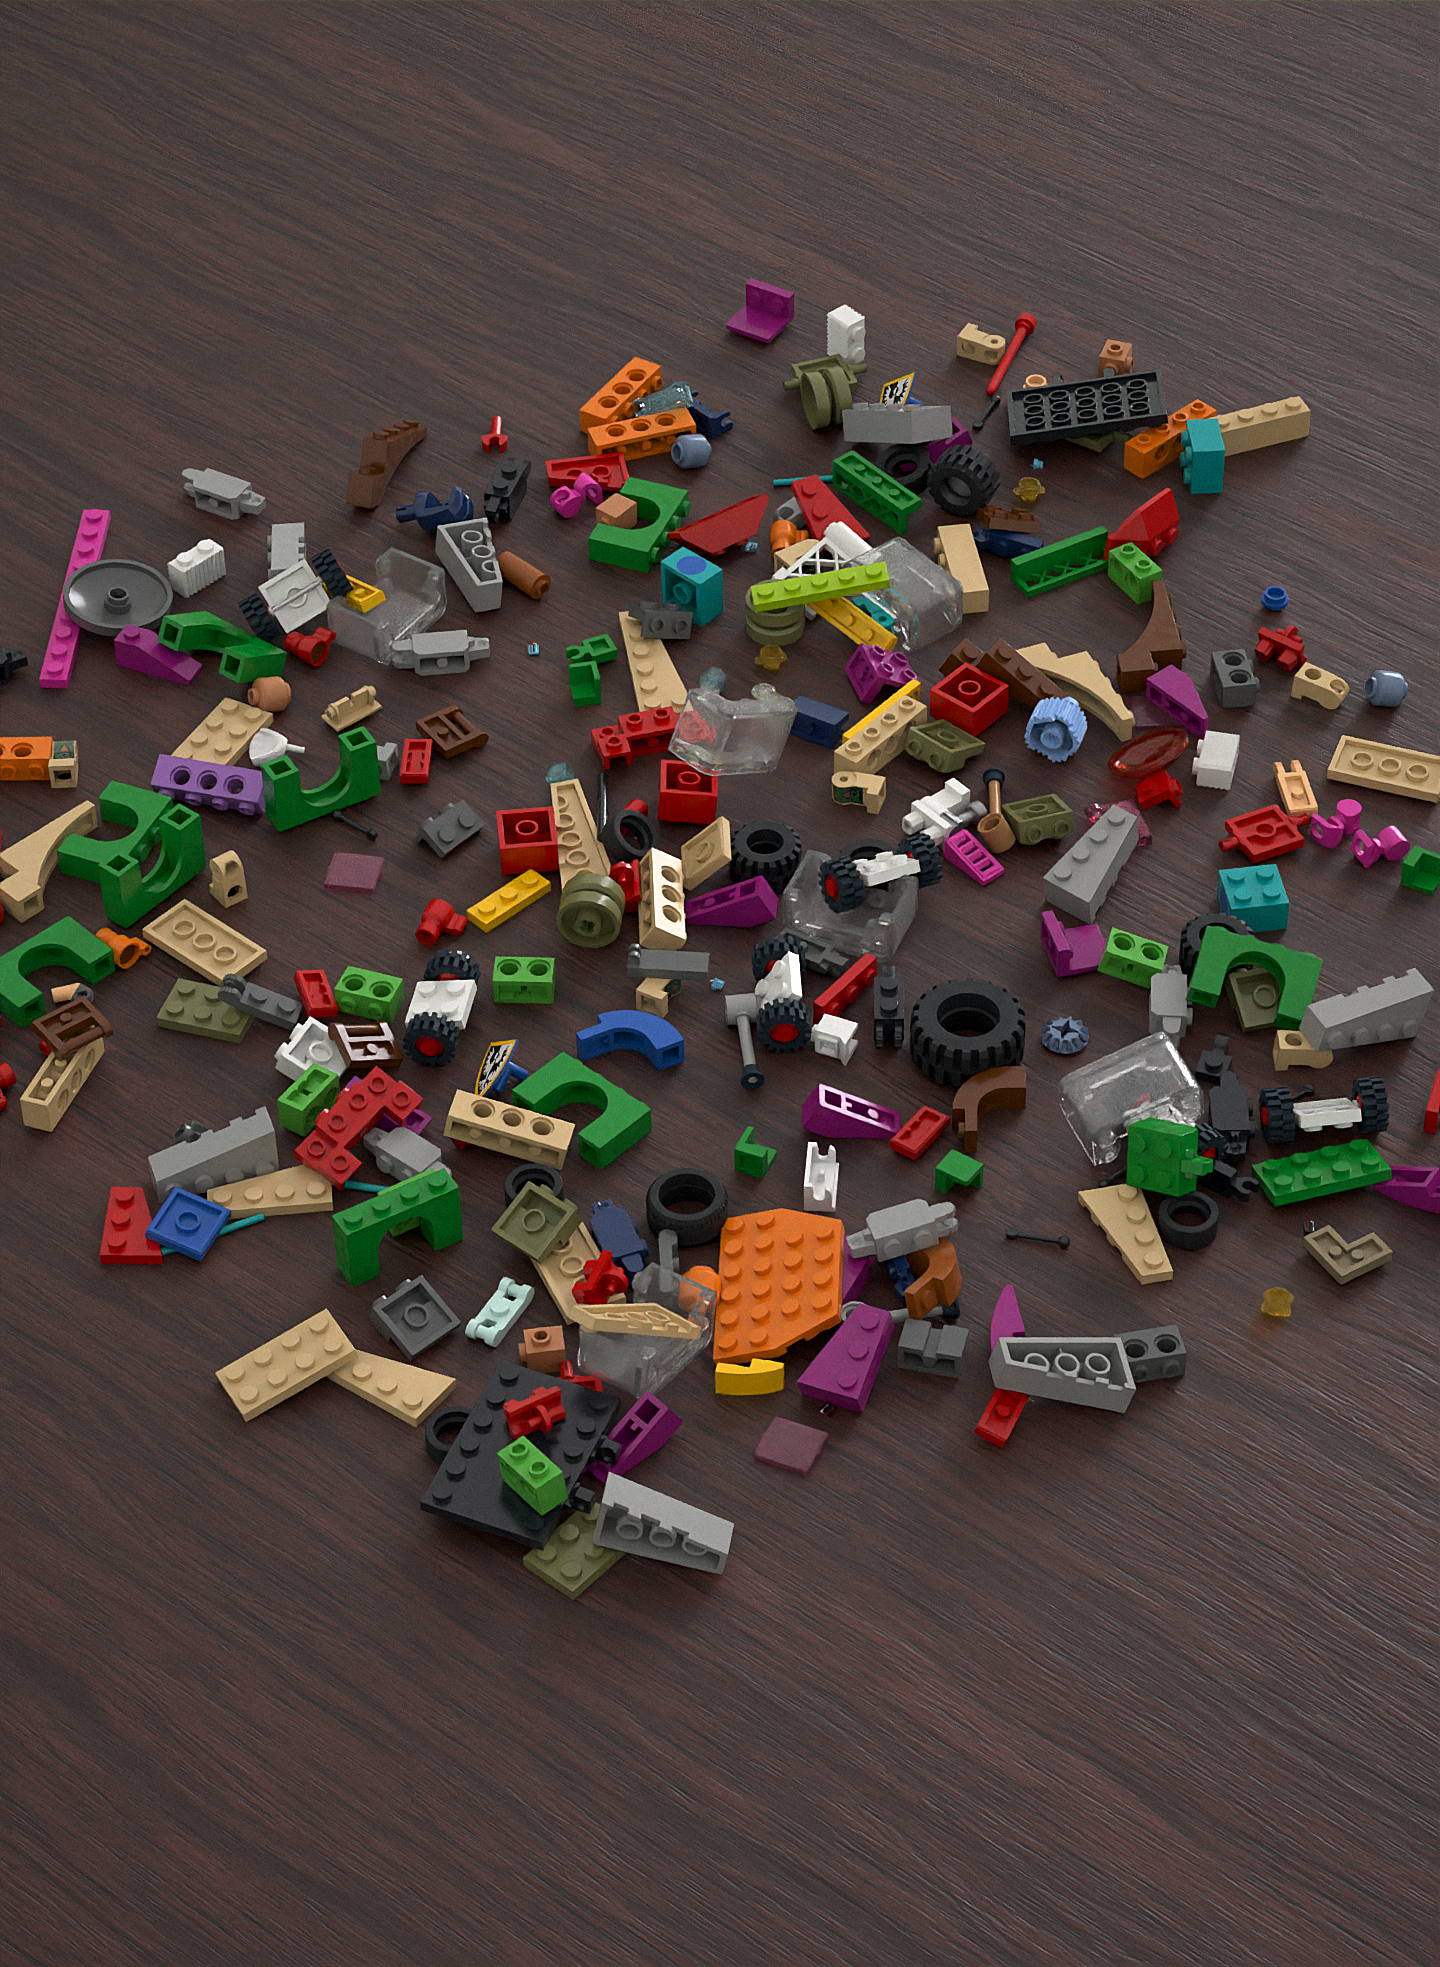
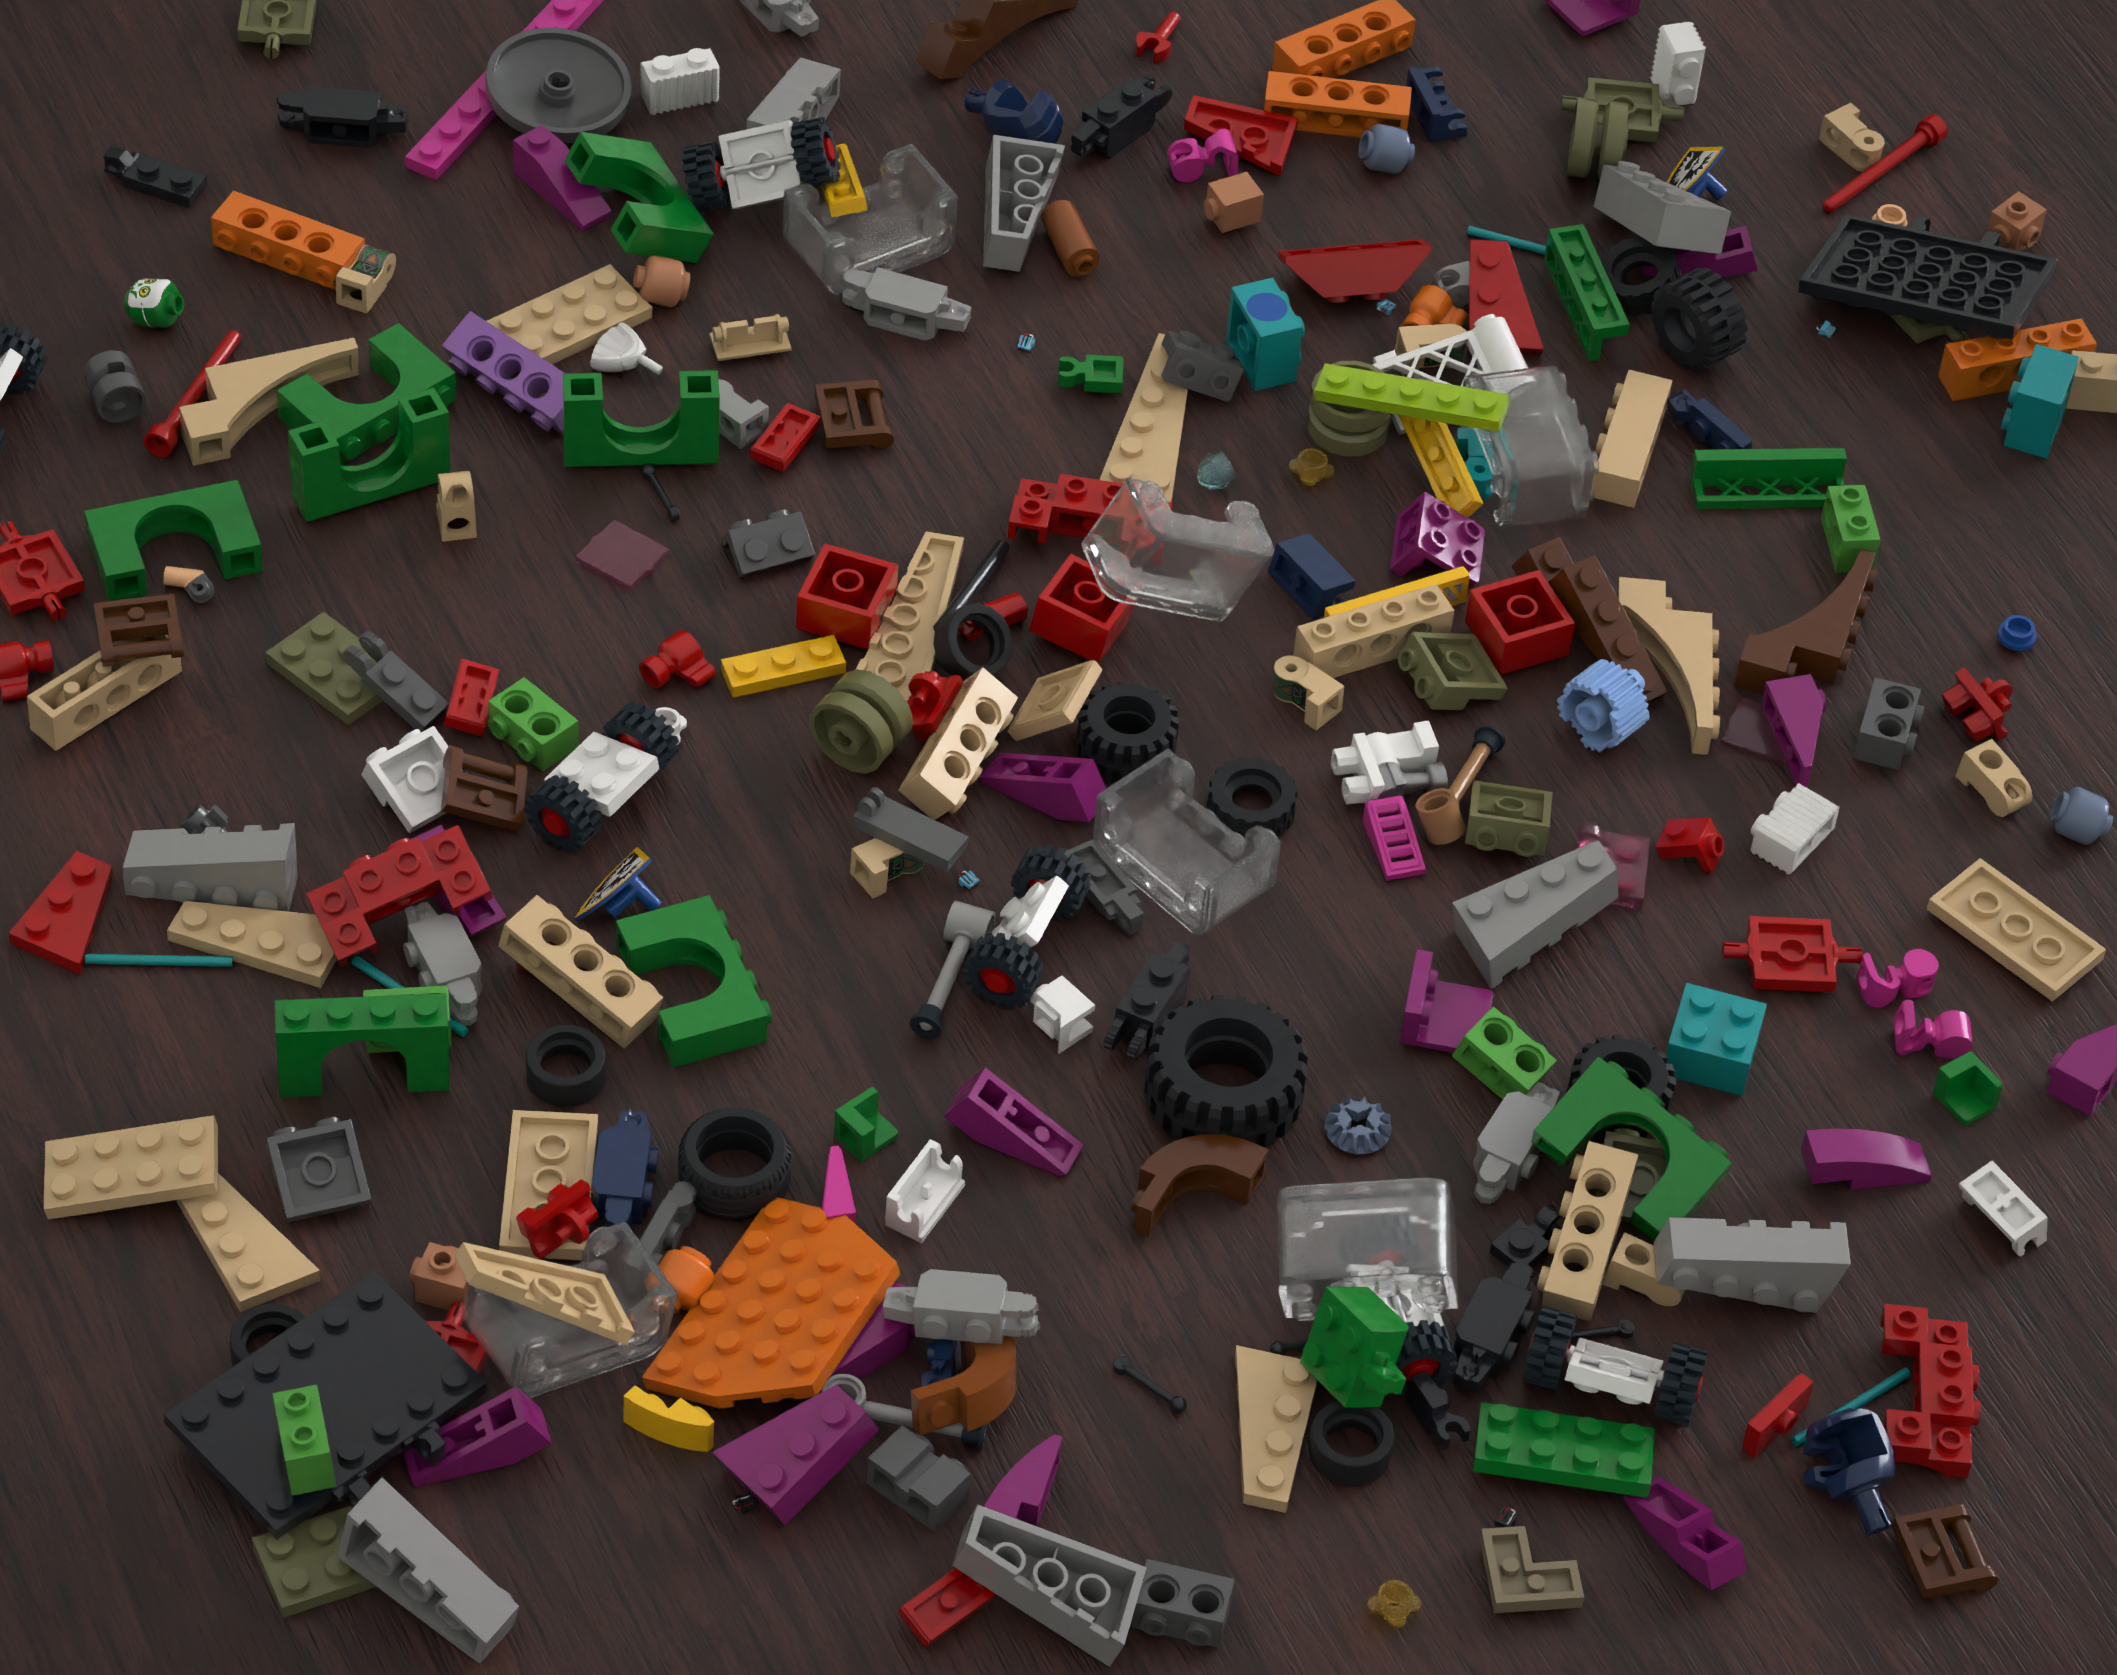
camera: 20 degrees right, 5 degrees up
orange piece [95,927,151,969] -> none
tan plate [142,899,267,987] -> none
blue plate [145,1186,231,1261] -> none
bright green brick [277,1063,340,1137] -> none
red piece [284,627,336,666] -> none
light aqua plate [465,1277,535,1347] -> none
olive plate [491,1181,583,1264] -> none
bright green brick [492,956,556,1004] -> none
red hips [503,1386,566,1440] -> none
clear light blue plate [546,761,574,785] -> none
green panel [568,661,601,707] -> none
blue arch [576,1010,685,1071] -> none
green arch [588,477,691,573] -> none
clear light blue hinge [633,380,694,418] -> none
clear pink piece [754,1416,828,1475] -> none
red plate [813,953,878,1024] -> none
black plate [818,833,943,913] -> none
red plate [890,1105,950,1161] -> none
green panel [935,1149,984,1194] -> none
black hinge [973,396,1001,431] -> none
reddish brown plate [976,505,1042,534] -> none
clear yellow plate [1013,477,1045,502] -> none
red wedge [1103,488,1180,561] -> none
clear red dish [1108,727,1189,780] -> none
light nougat hinge [1273,760,1318,817] -> none
none -> dark pink slope [822,1146,856,1224]
none -> tan brick [1536,1141,1638,1322]
none -> magenta slope [1801,1129,1932,1190]

